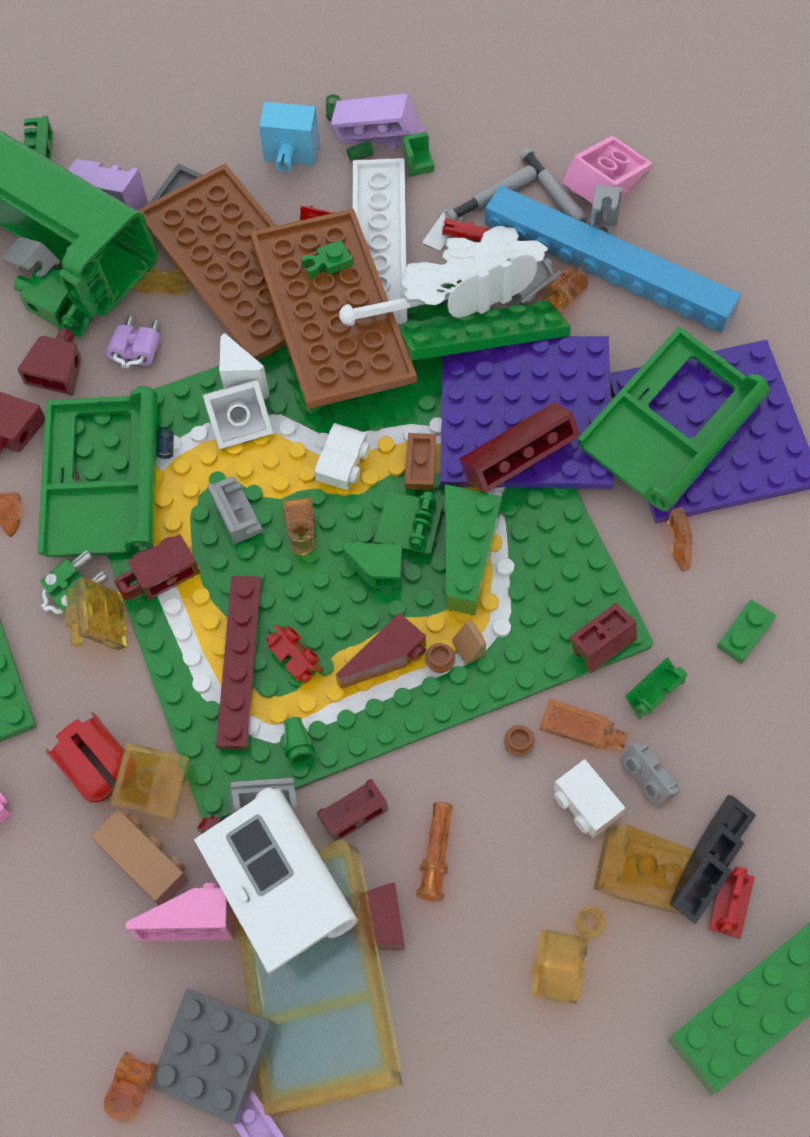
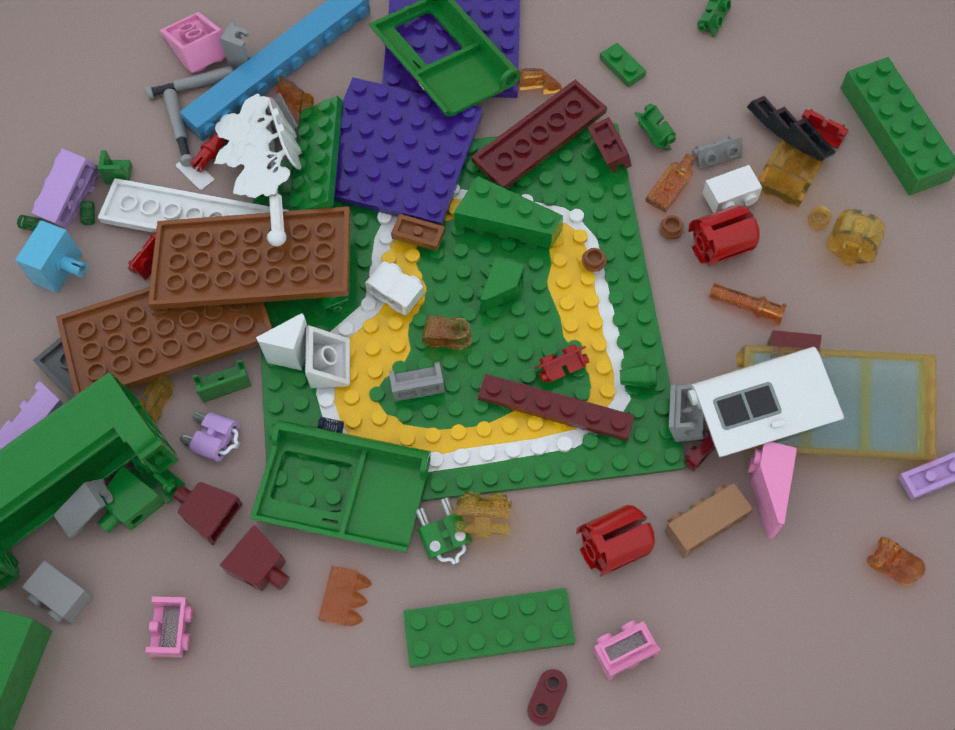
camera: 75 degrees left, 0 degrees up
clear yellow slope [110,742,191,821] -> none
dark red brick [114,534,200,601] -> none
dark grey plate [149,989,275,1124] -> none
green plate [301,240,353,278] -> none
dark red hinge [317,779,388,843] -> none
dark red slope [336,612,426,689] -> none
green hinge [374,491,443,555] -> none
medium nougat slope [452,620,486,664] -> none
dark red brick [459,402,581,493] -> none
none -> green hinge [192,359,251,403]
none -> dark red plate [472,79,607,189]
none -> red cylinder [688,205,760,267]

